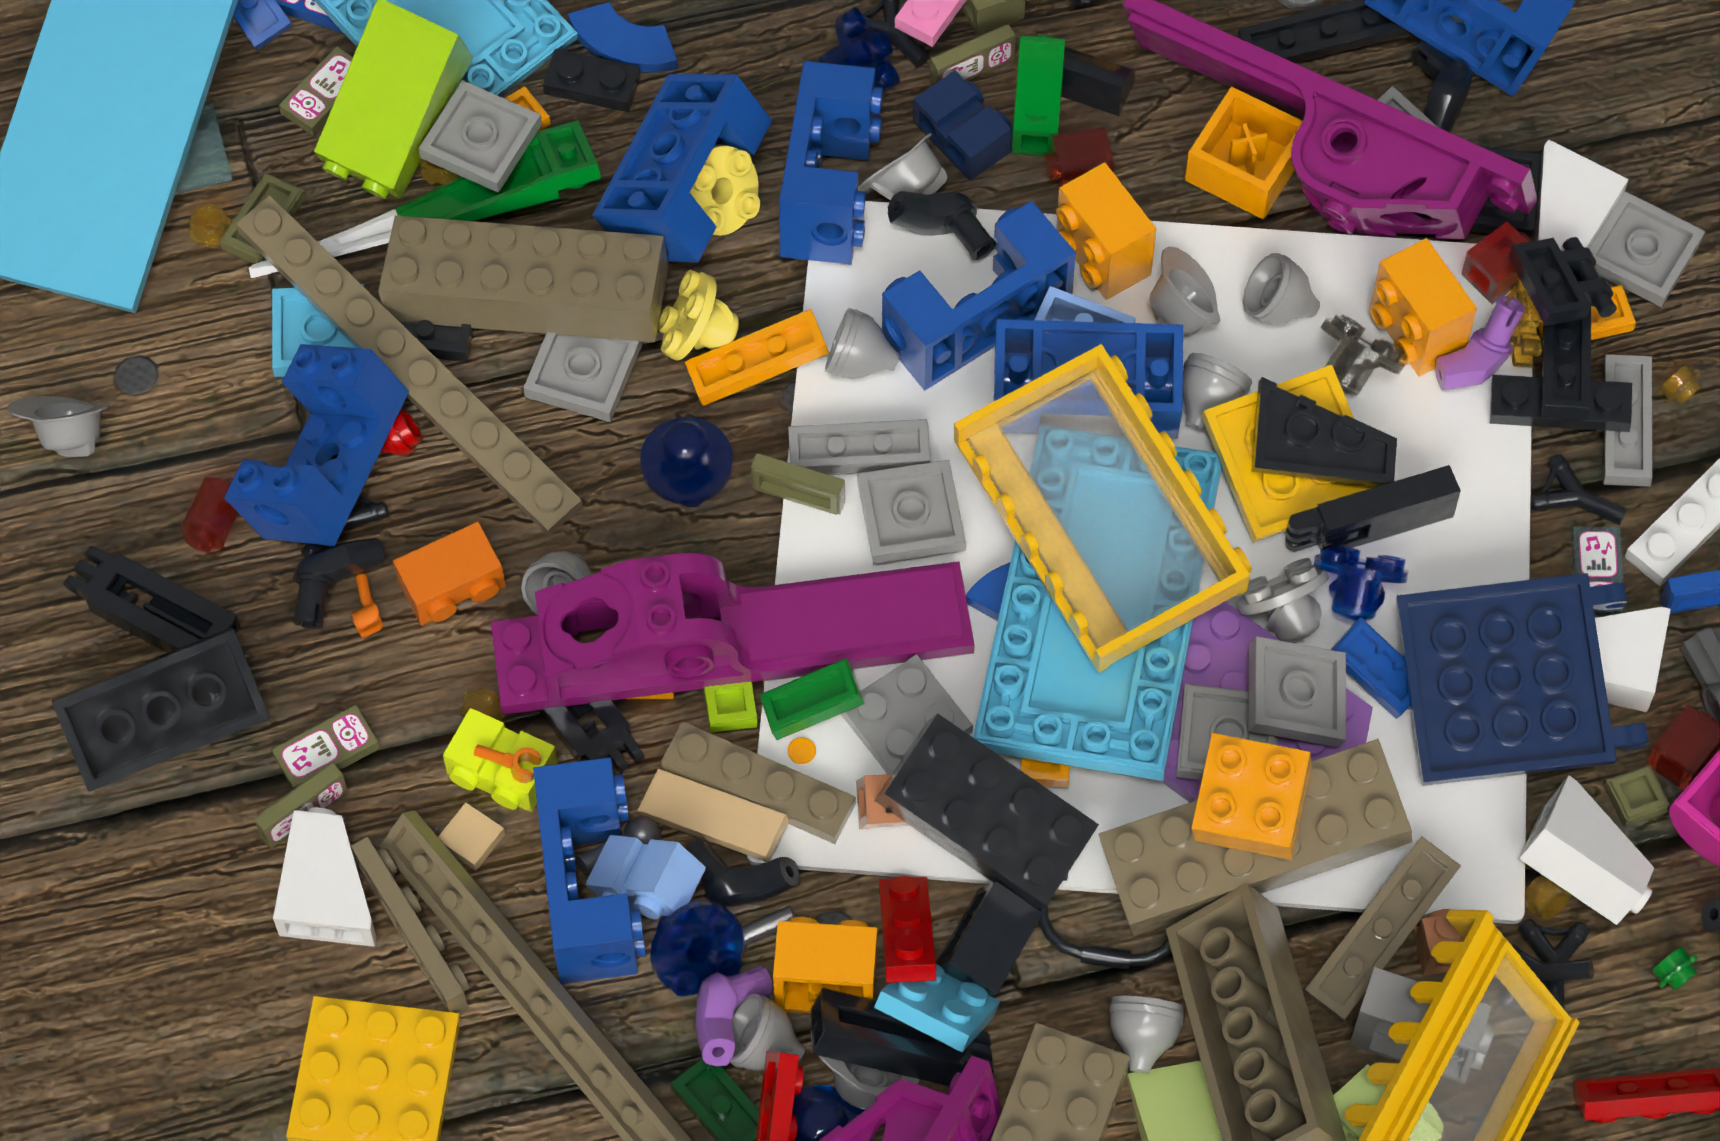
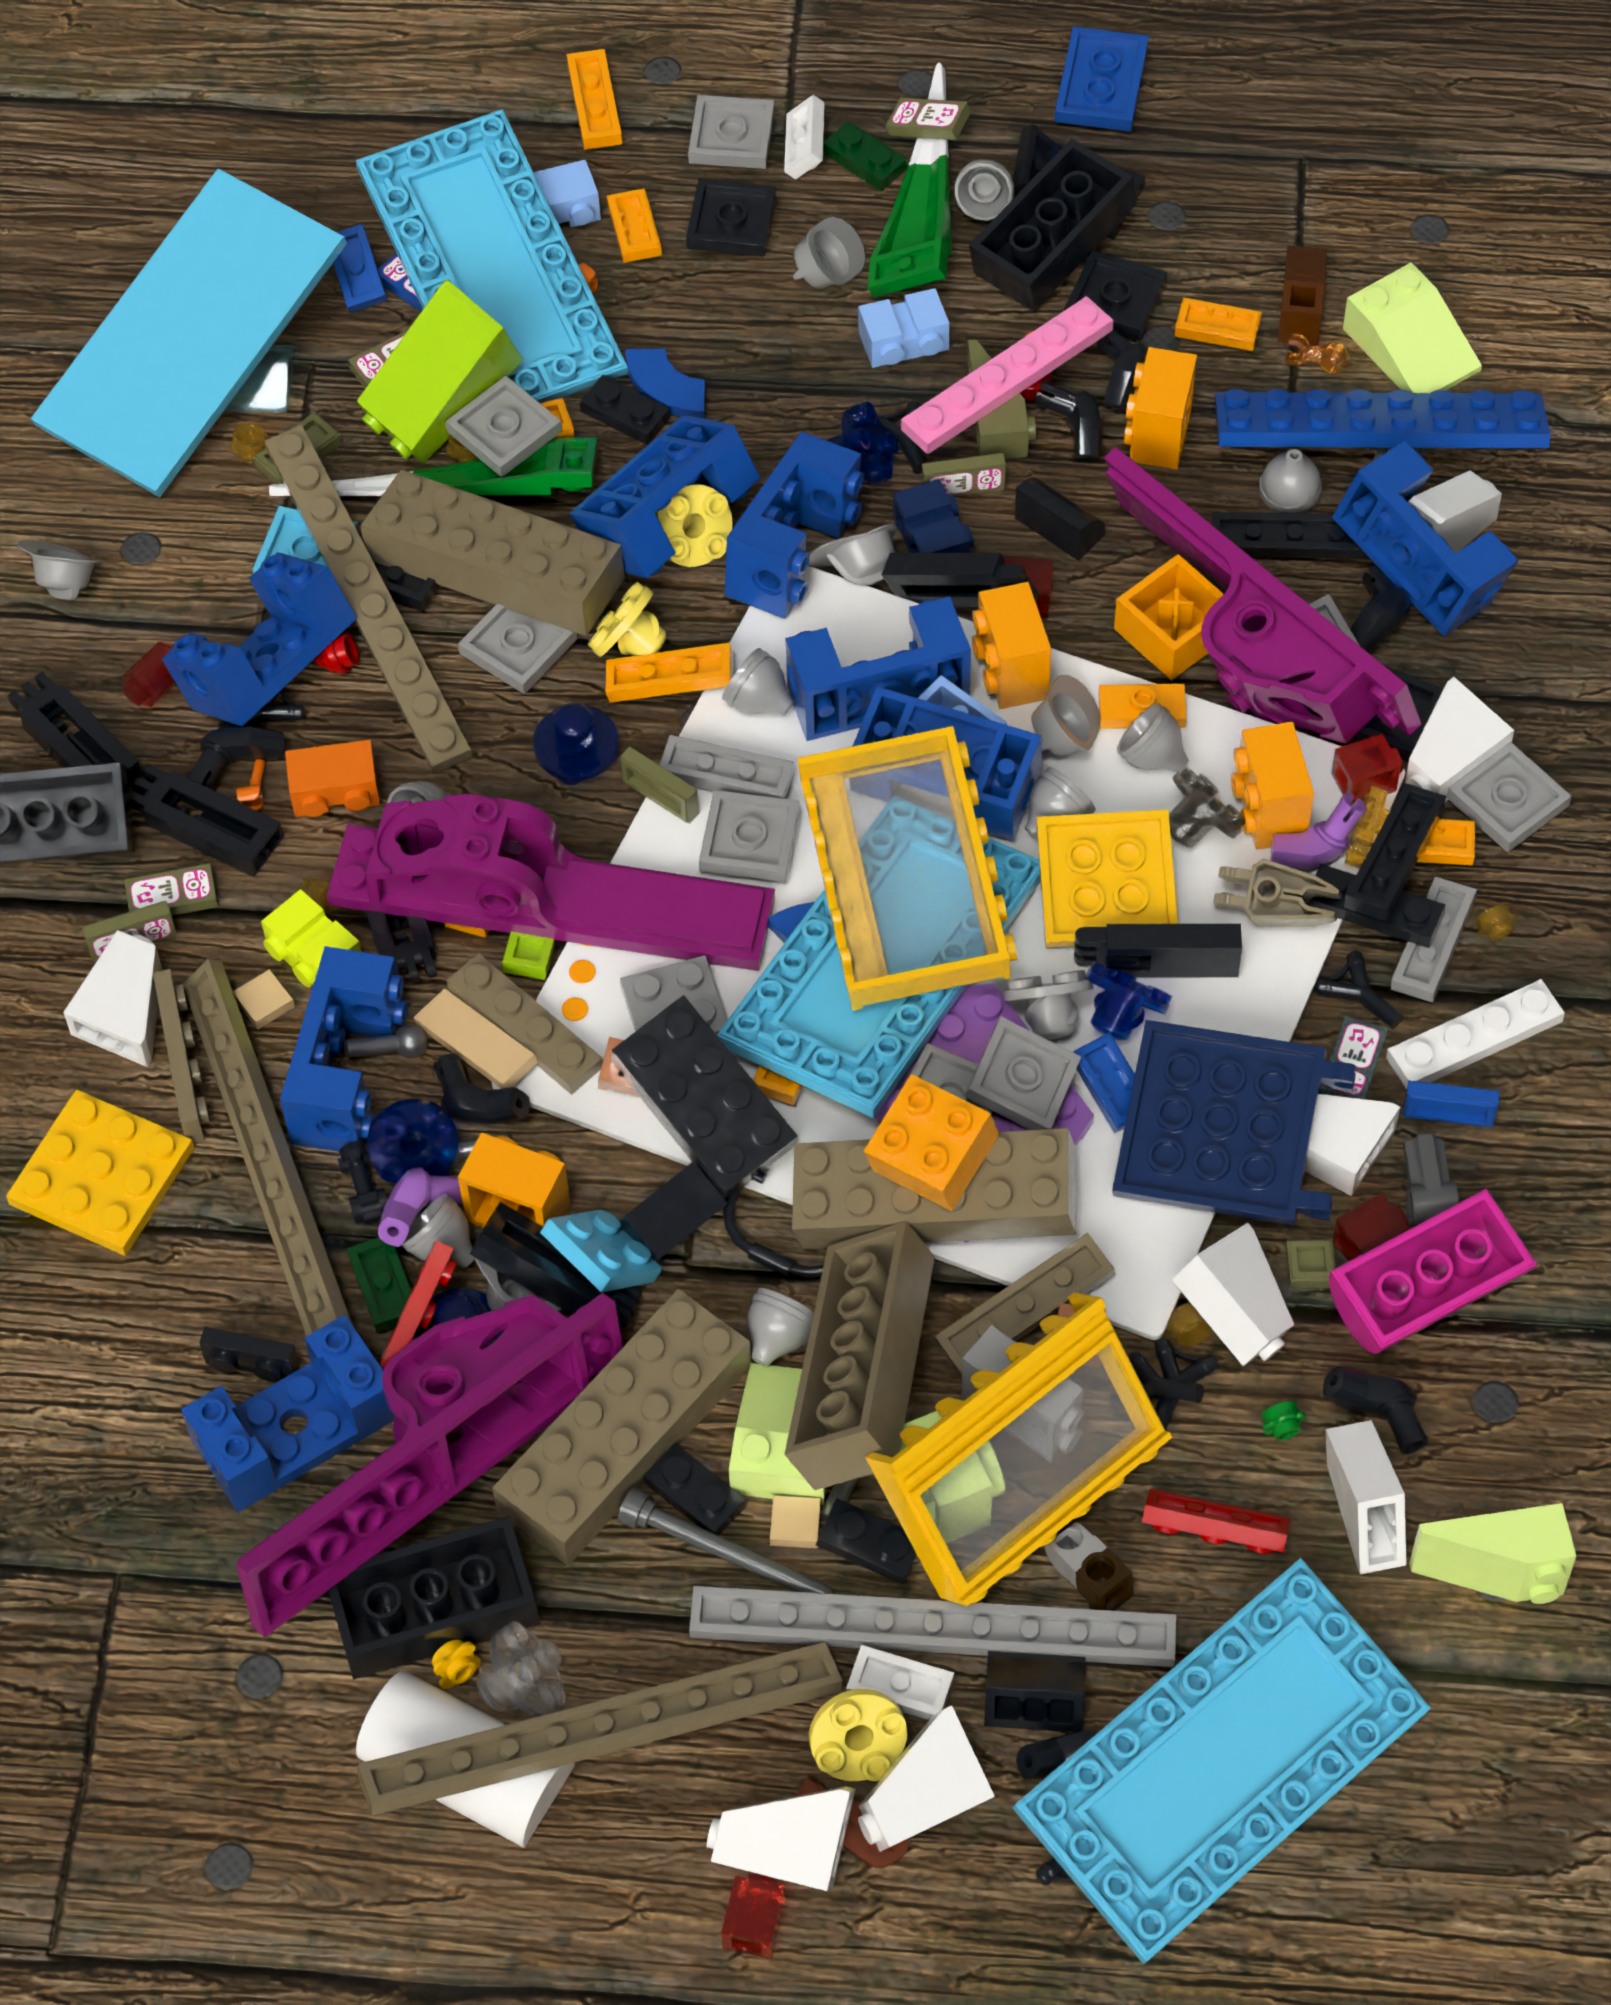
camera: 20 degrees right, 5 degrees down
orange hand [474,744,541,783] -> none
light blue brick [585,835,706,919] -> none
green tile [759,658,865,740] -> none
red plate [879,876,936,983] -> none
black arm [888,191,996,260] -> none
green slope [1012,35,1065,157] -> none
black wing [1251,377,1397,486] -> none
black plate [1508,237,1617,326] -> none
none -> black hinge [129,765,284,877]
none -> black bar [338,1141,387,1225]
none -> black hinge [881,553,1039,607]
none -> light orange plate [1098,684,1187,729]
none -> dark tan hinge [1213,858,1342,927]

